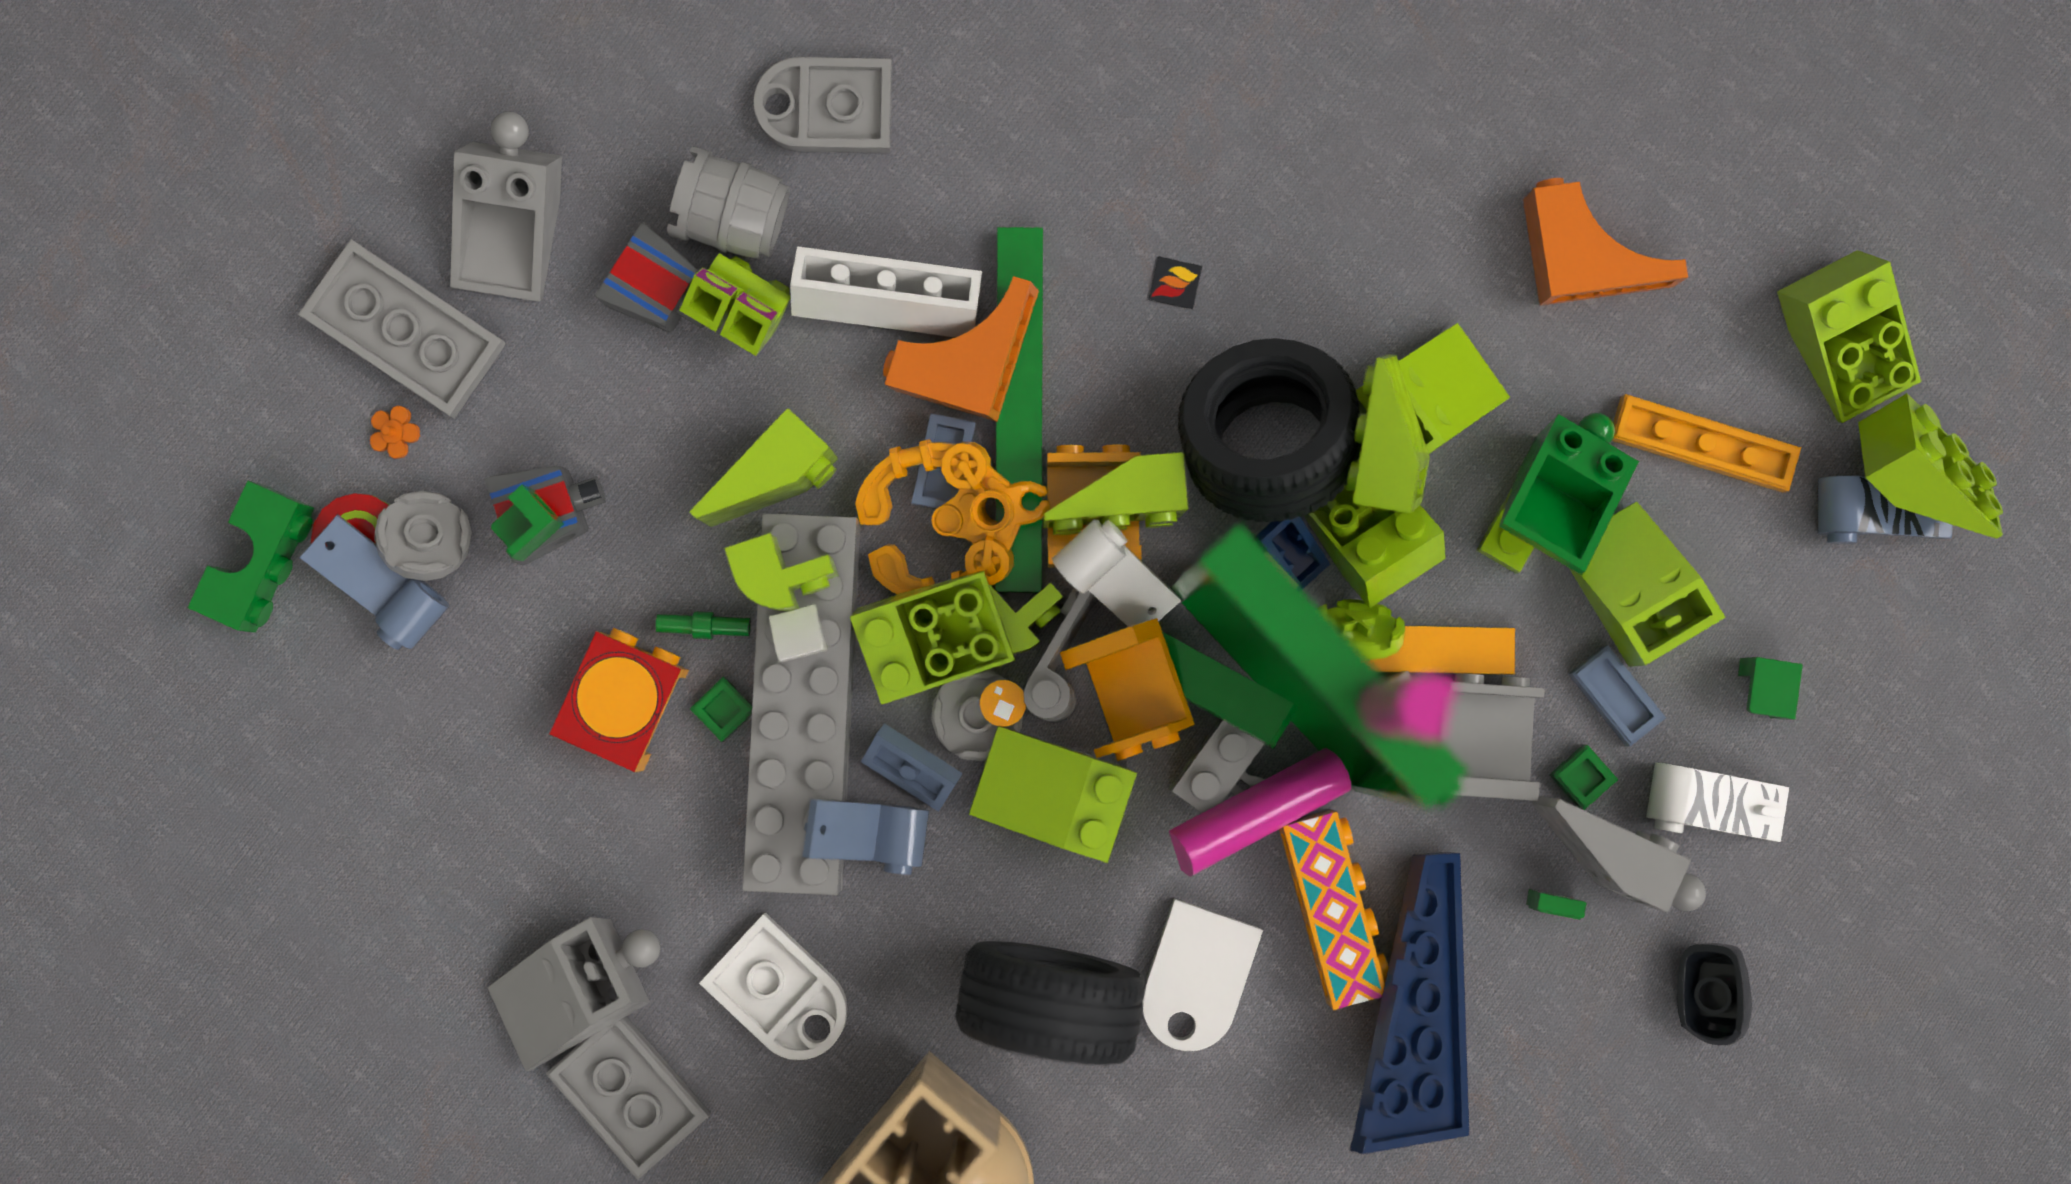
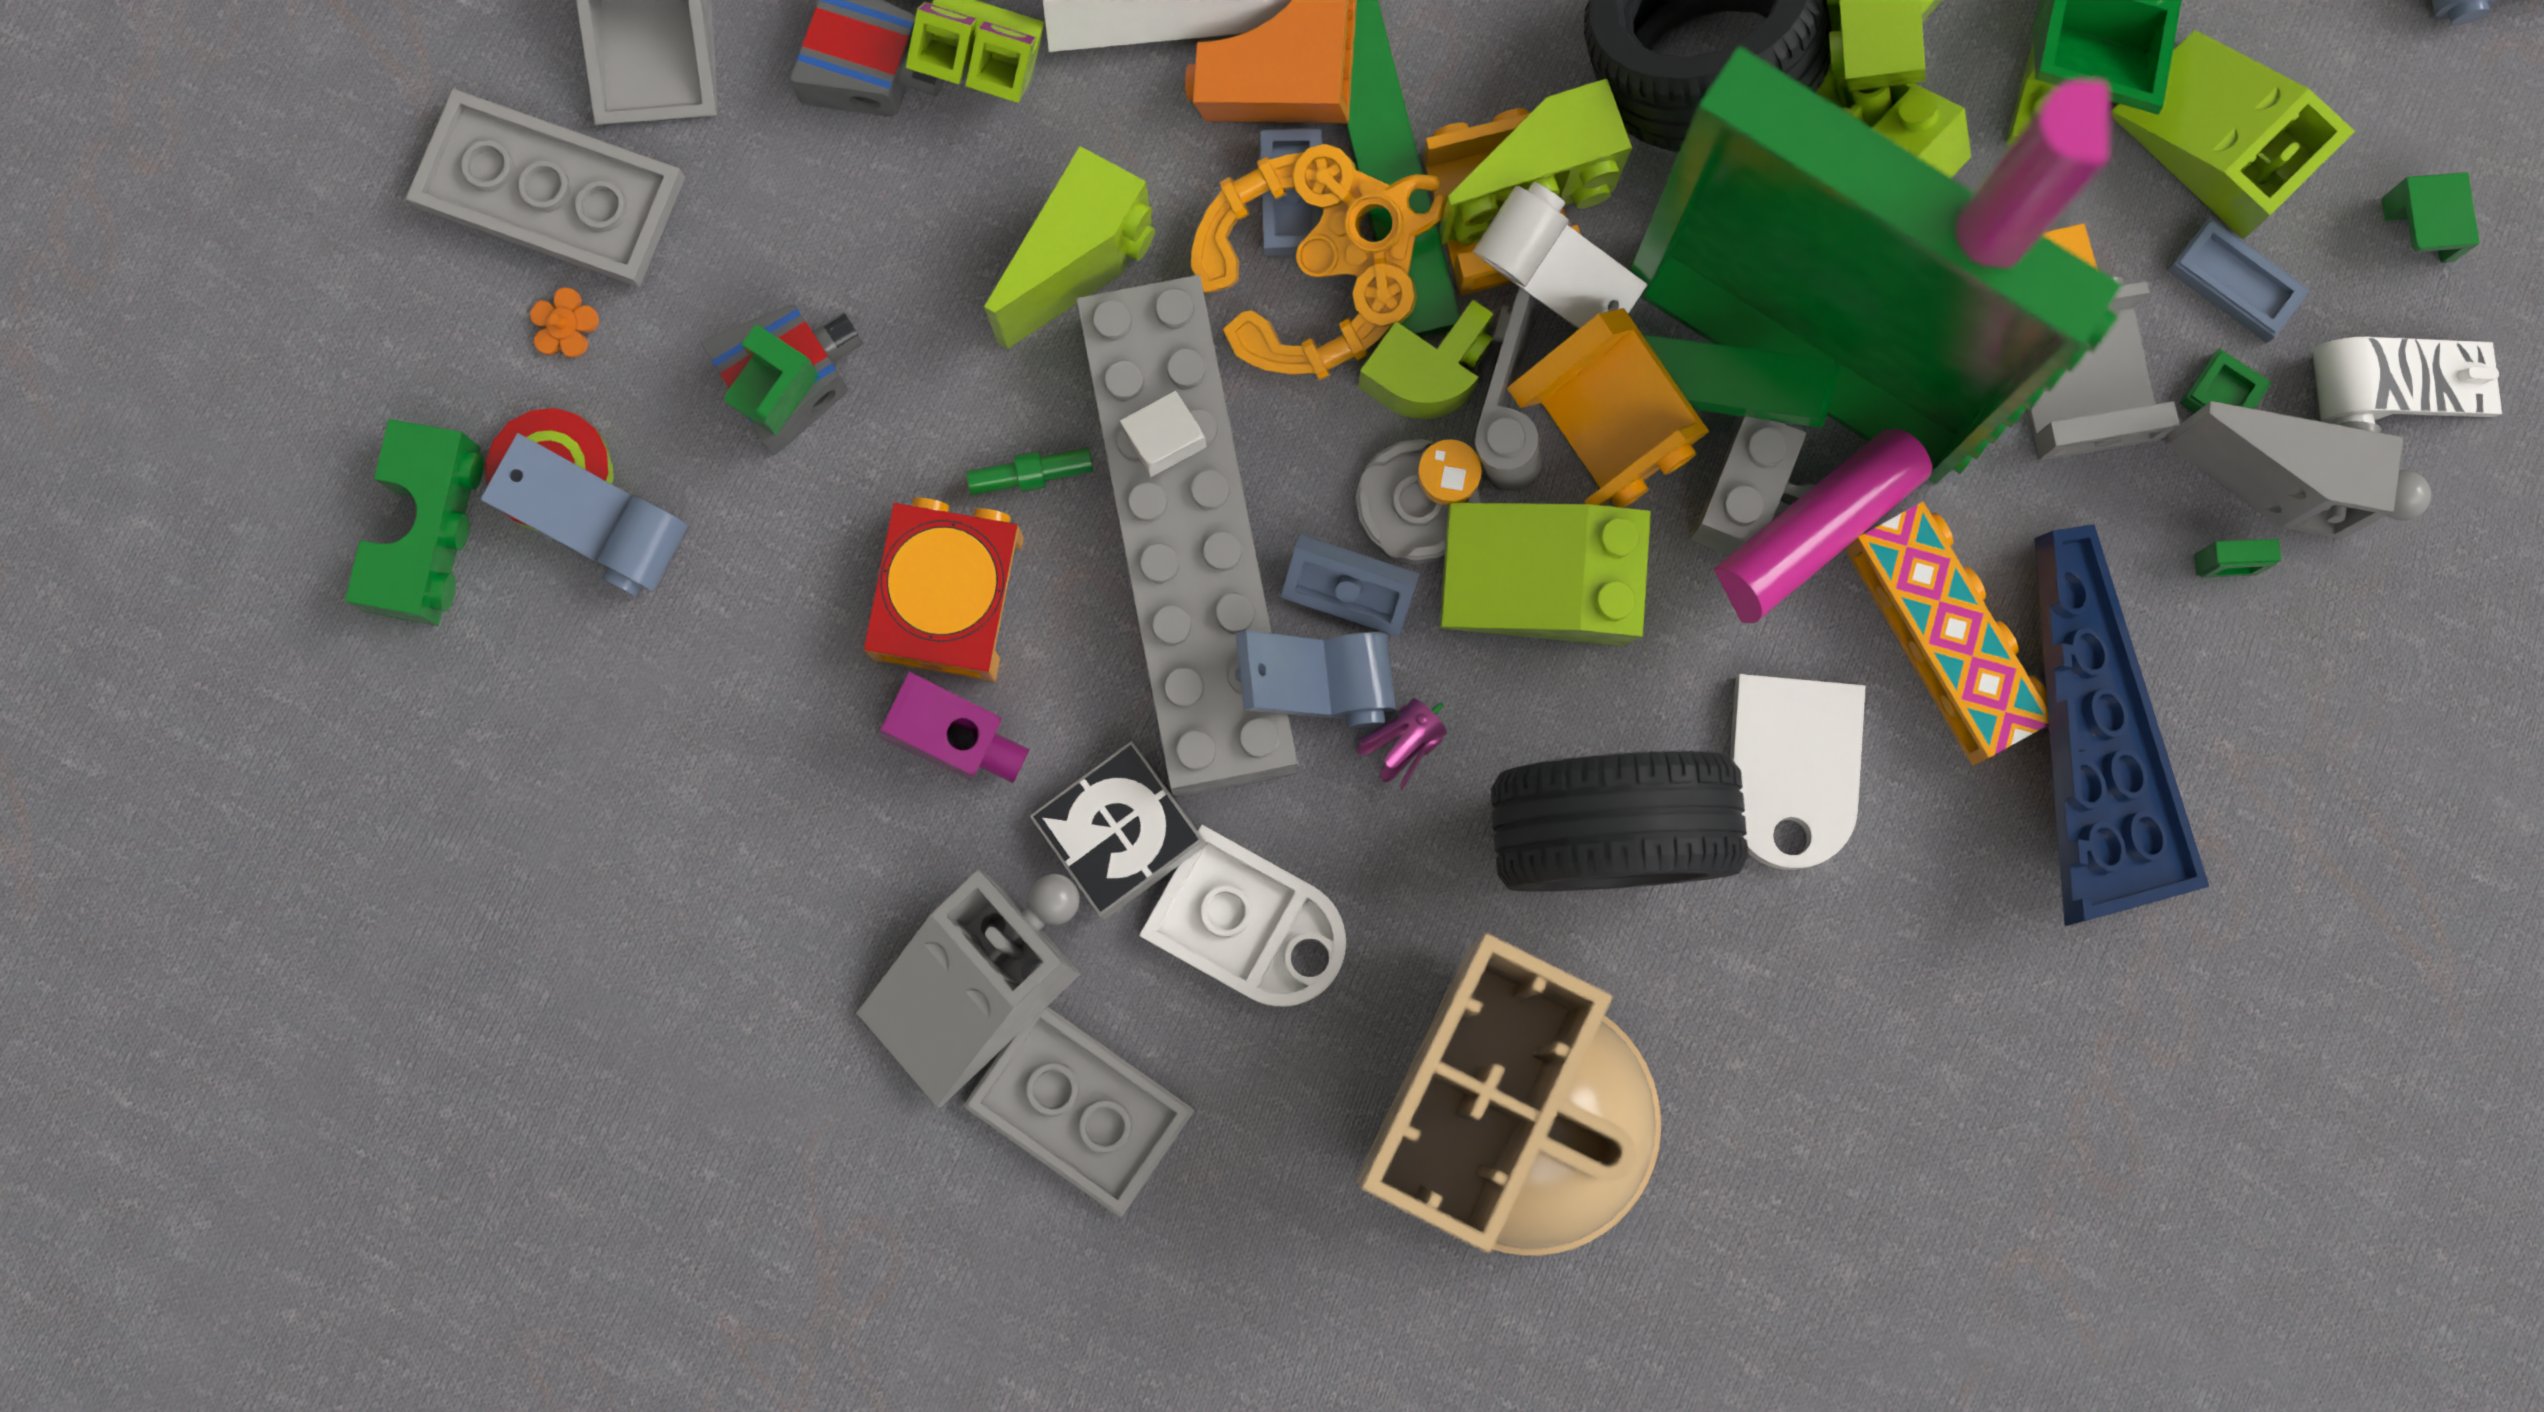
camera: 10 degrees left, 5 degrees down
light grey tile [375,491,472,581] -> none
green tile [690,677,752,742] -> none
lime brick [724,533,839,611] -> none
lime slope [850,571,1015,705] -> none
black piece [1677,943,1752,1045] -> none
none -> magenta torso [880,672,1030,783]
none -> tile [1030,741,1207,920]
none -> flat silver piece [1356,698,1447,791]

